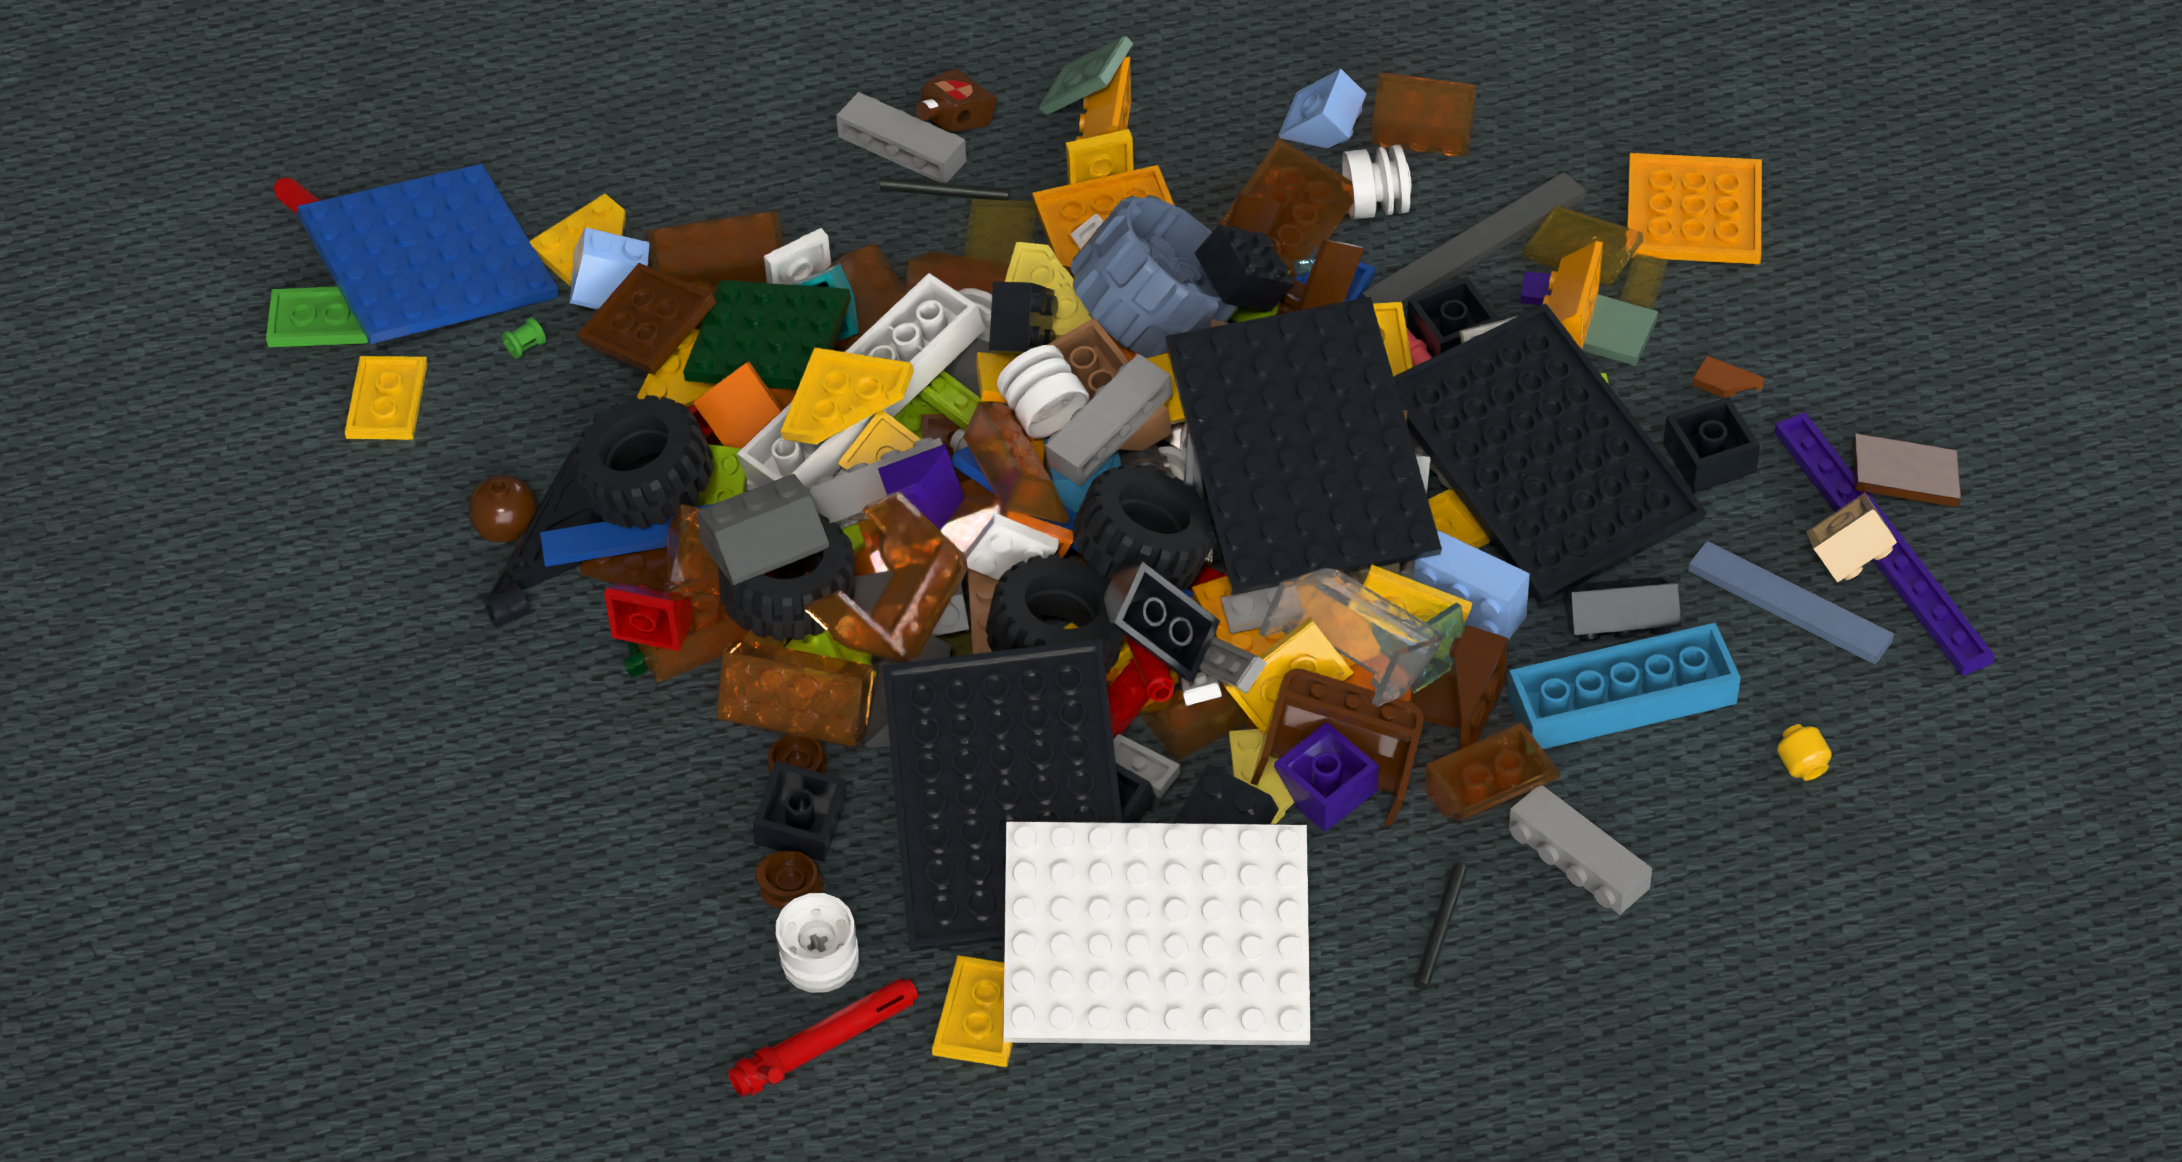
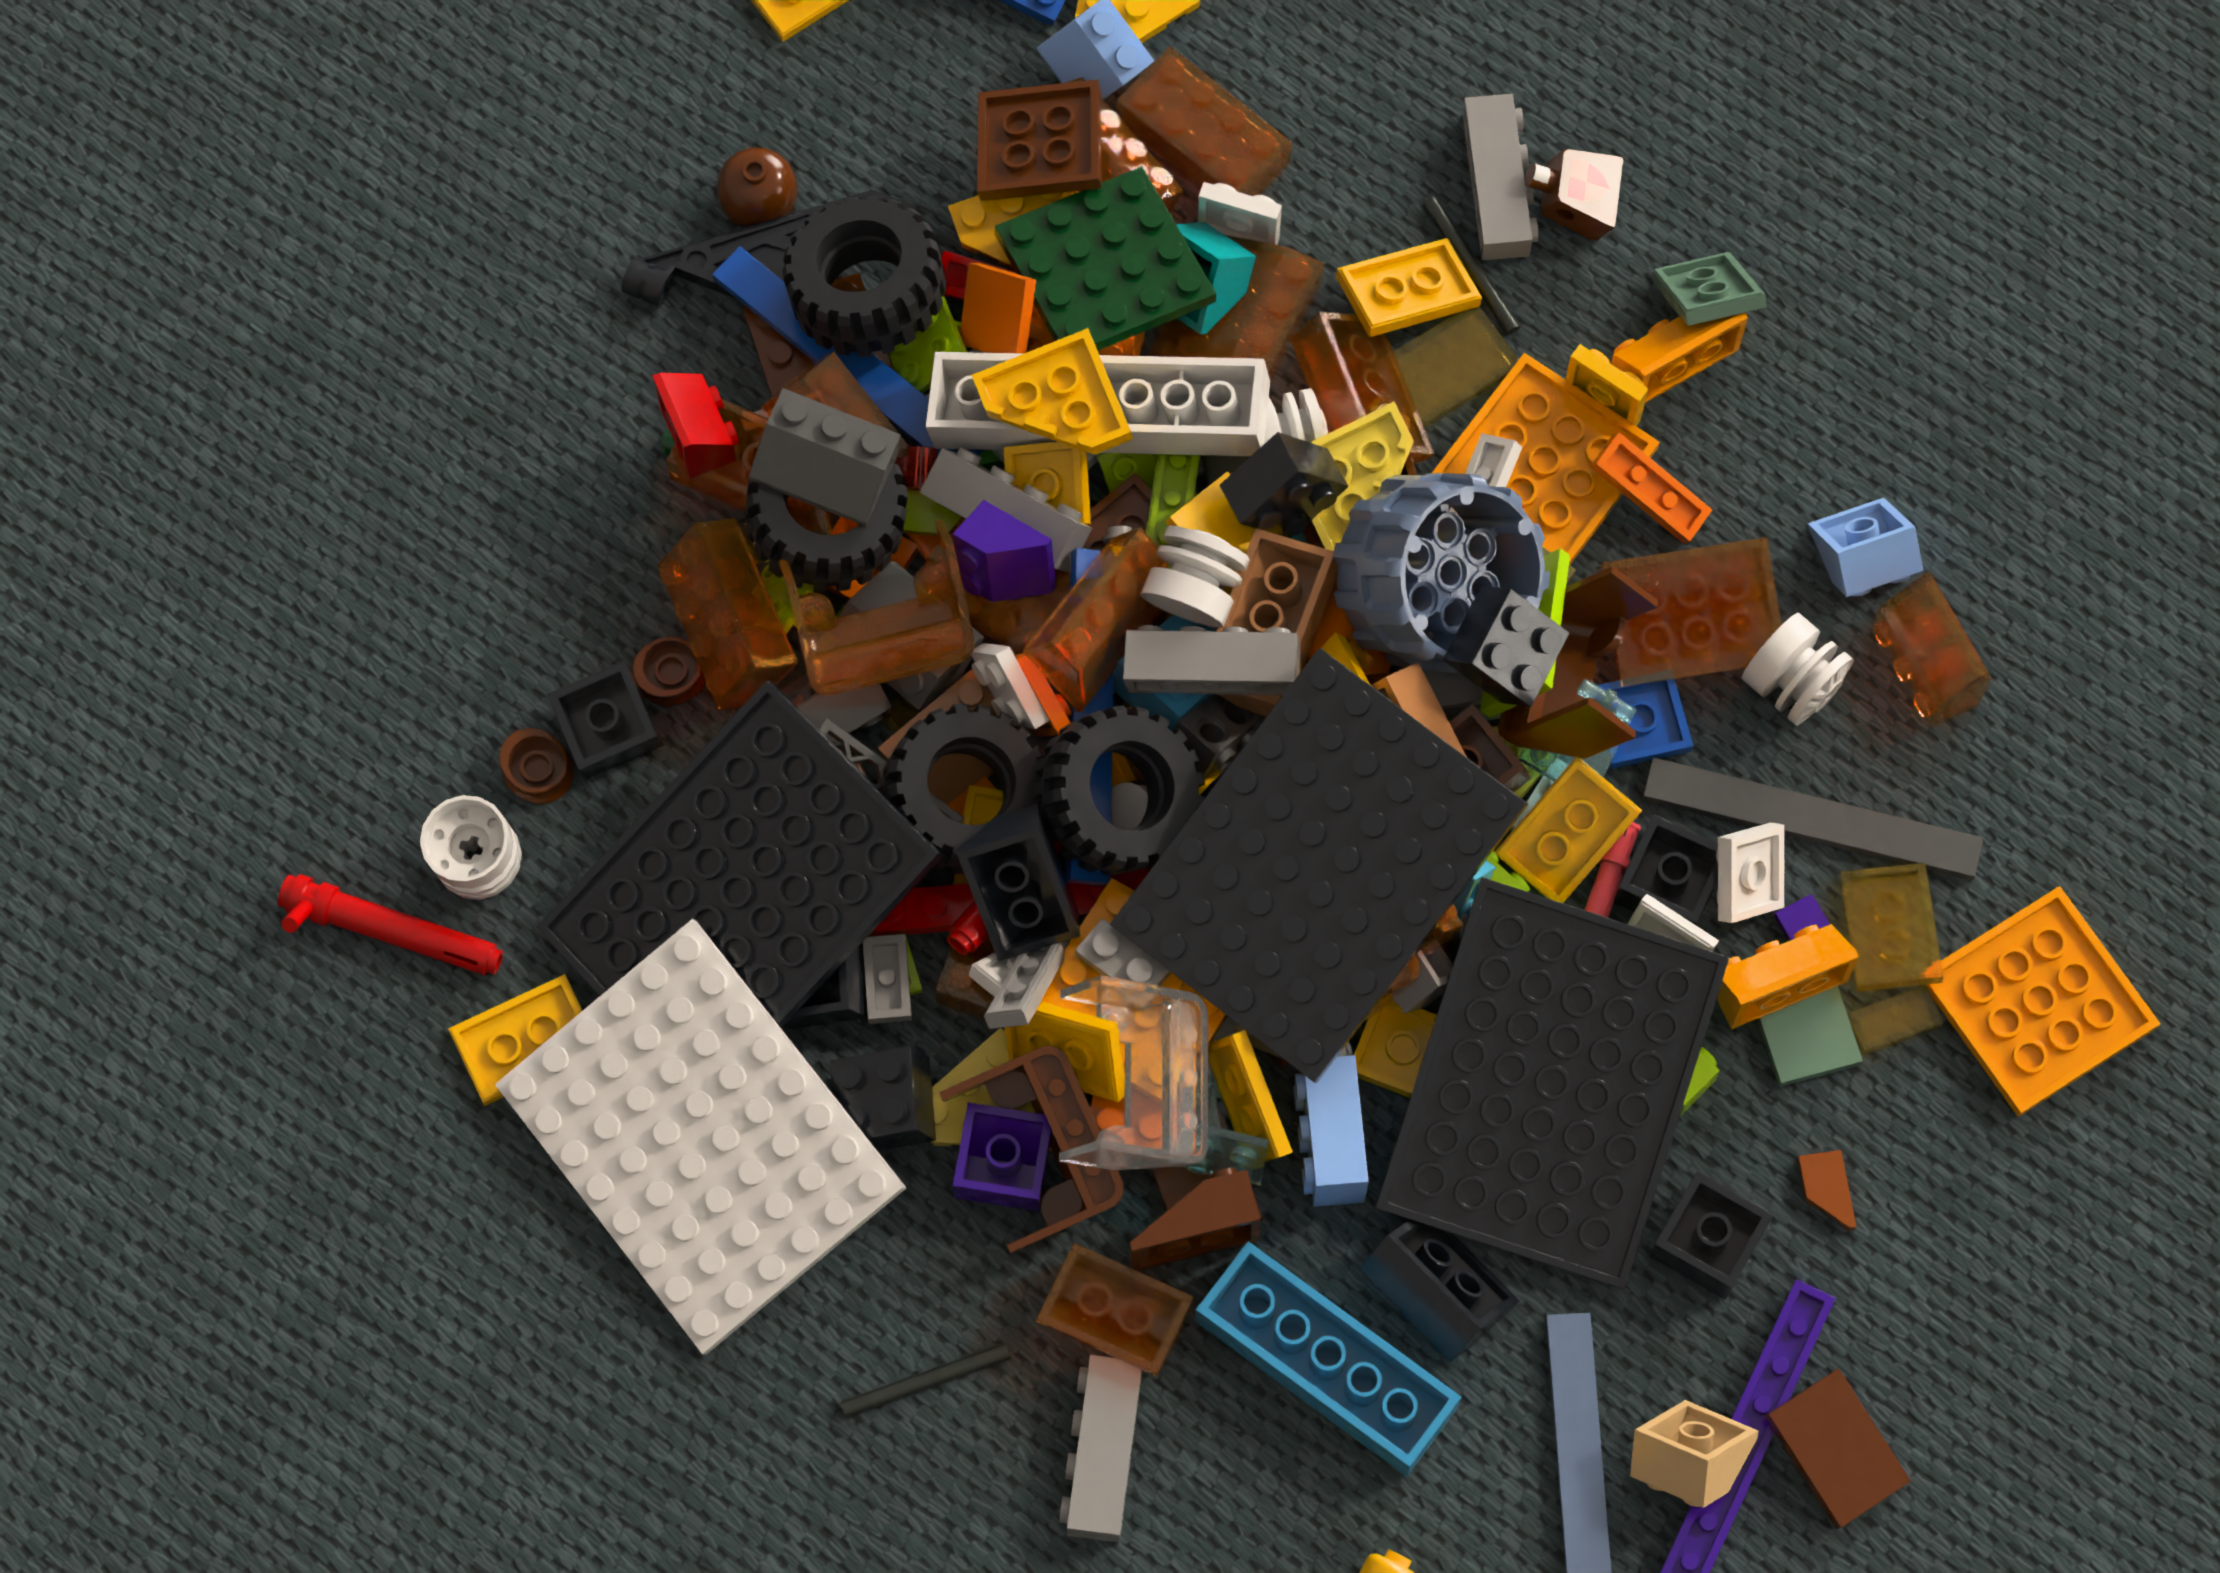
camera: 50 degrees right, 20 degrees up
bright green bush [501,317,546,359] -> none
none -> yellow tile [1336,238,1482,337]
none -> orange plate [1590,432,1712,544]
none -> white plate [1716,822,1784,923]

